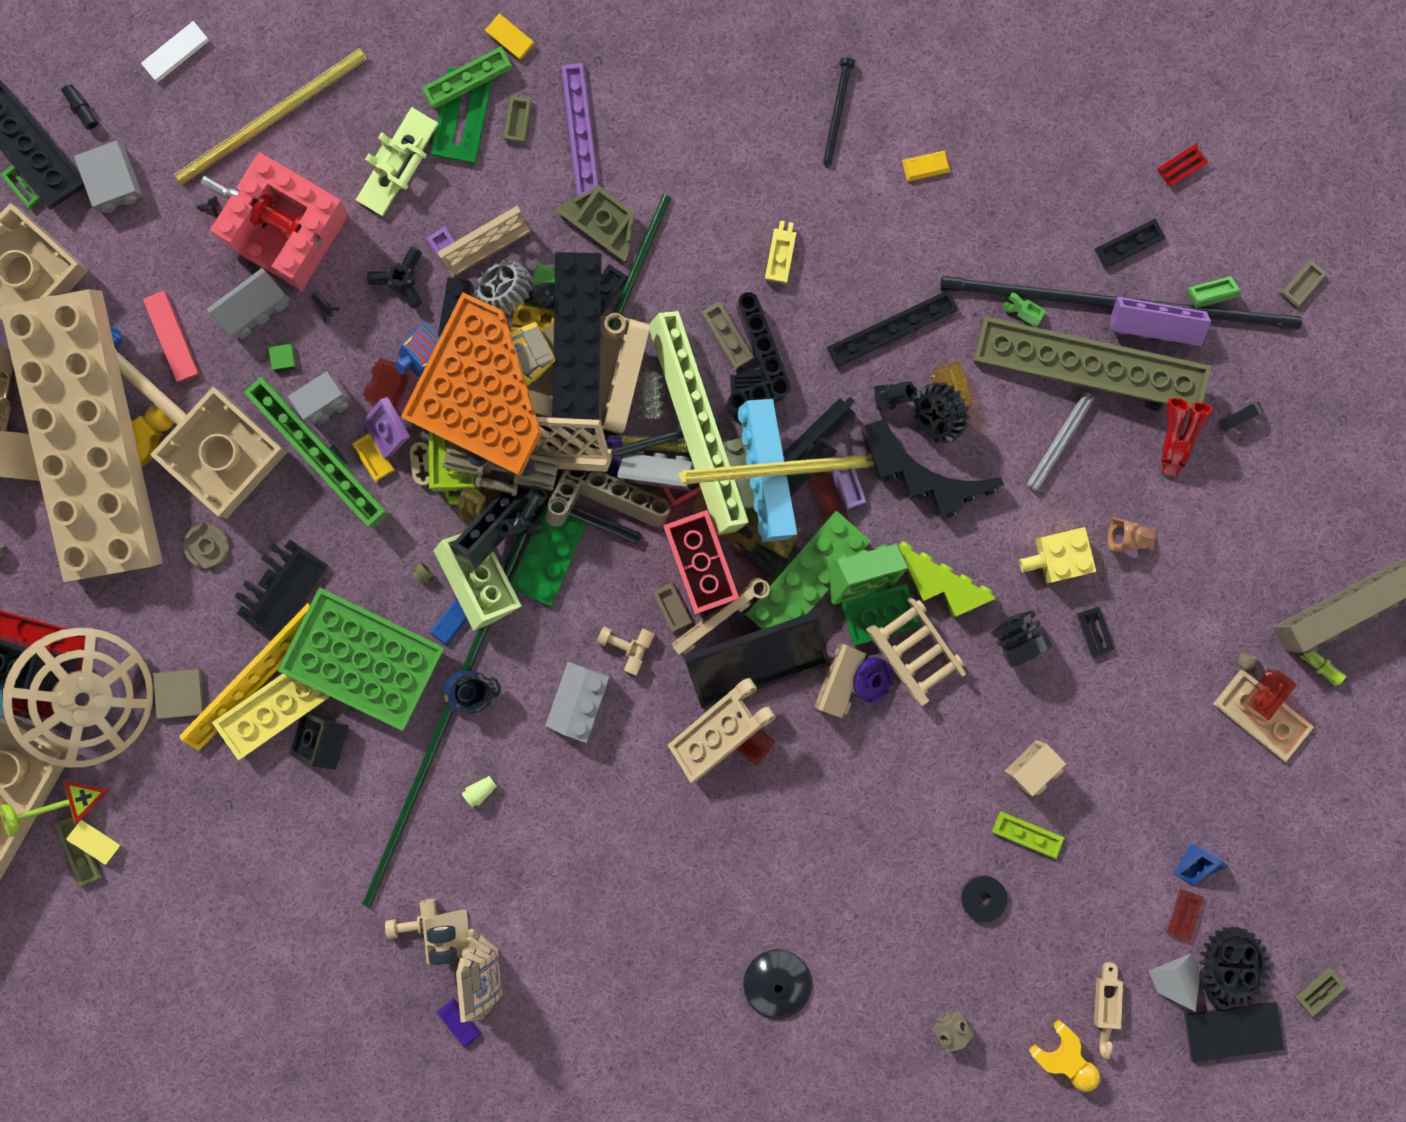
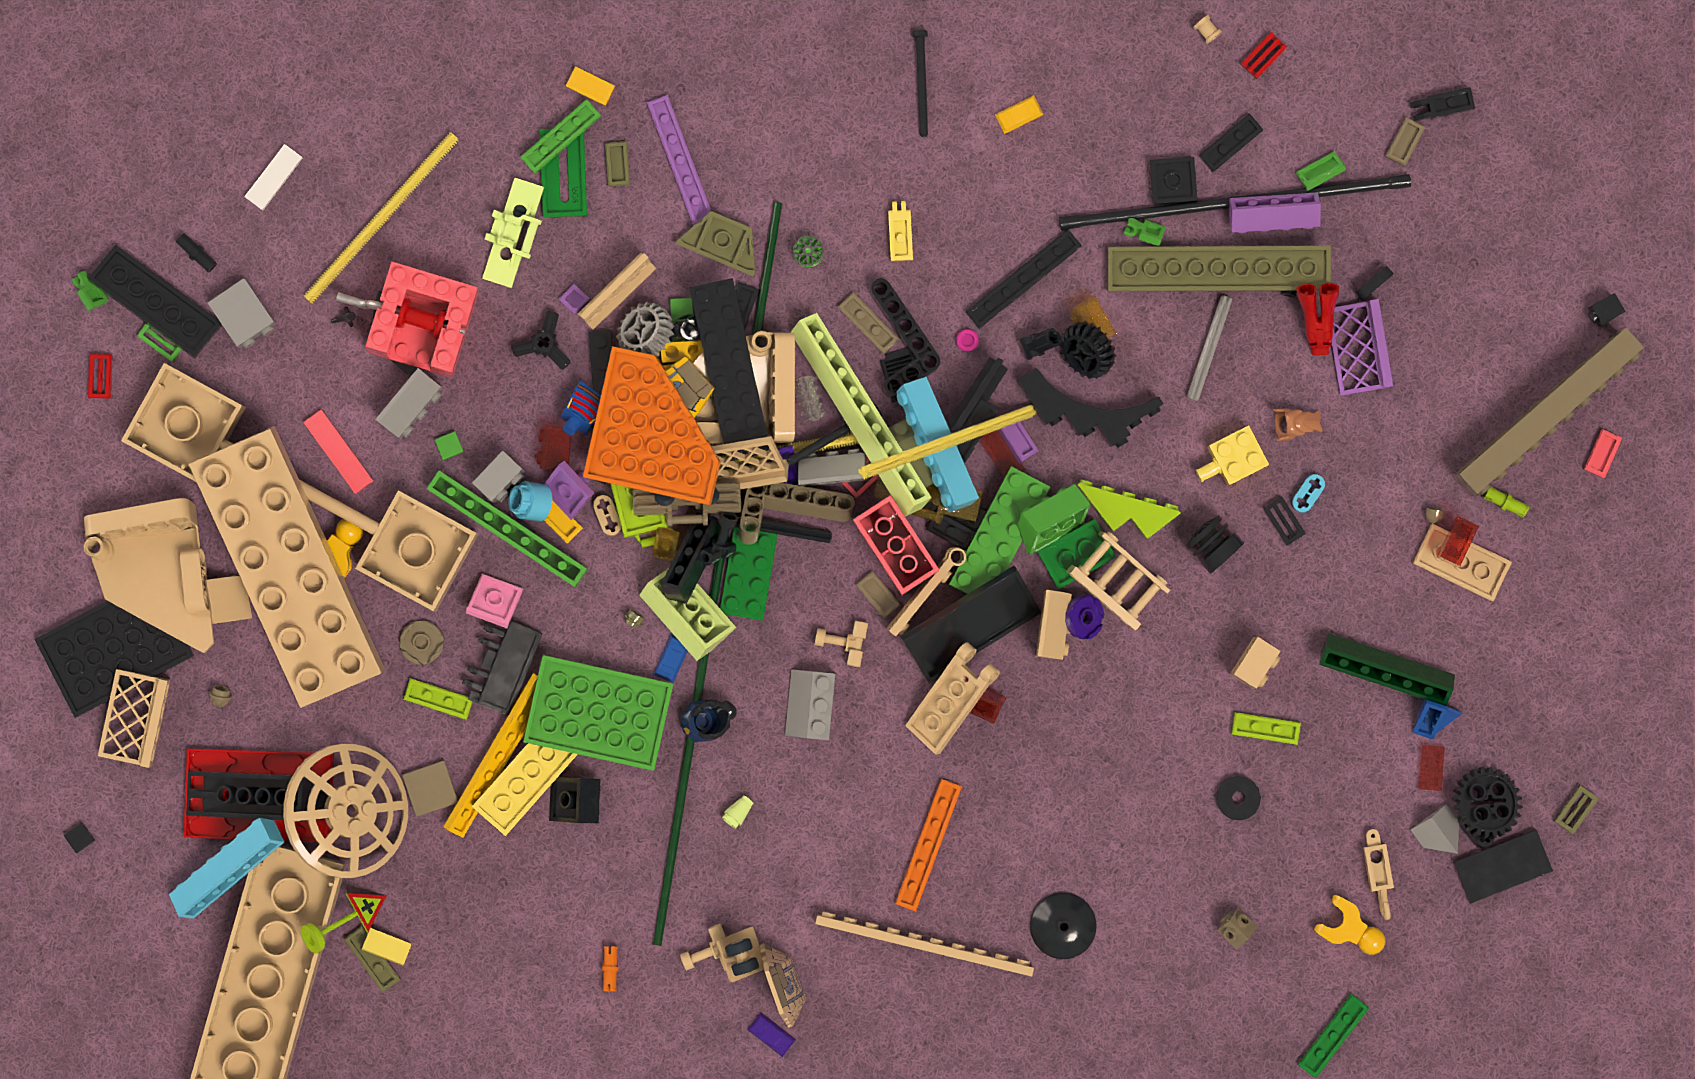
camera: 10 degrees left, 0 degrees up
black bar [311,291,340,323] -> none
none -> lime tile [403,678,473,720]
none -> bright pink tile [466,573,523,628]
none -> medium azure piece [508,481,552,522]
none -> orange pin [602,946,619,992]
none -> wheel [793,235,824,268]
none -> tan plate [815,911,1034,976]
none -> orange tile [895,779,962,912]
none -> dark pink tile [956,329,979,352]
none -> black plate [1150,157,1198,205]
none -> tan bush [1193,15,1222,44]
none -> medium azure beam [1292,474,1325,513]
none -> dark green brick [1319,633,1455,706]
none -> medium lavender fence [1332,299,1394,396]
none -> black hinge [1410,87,1475,121]

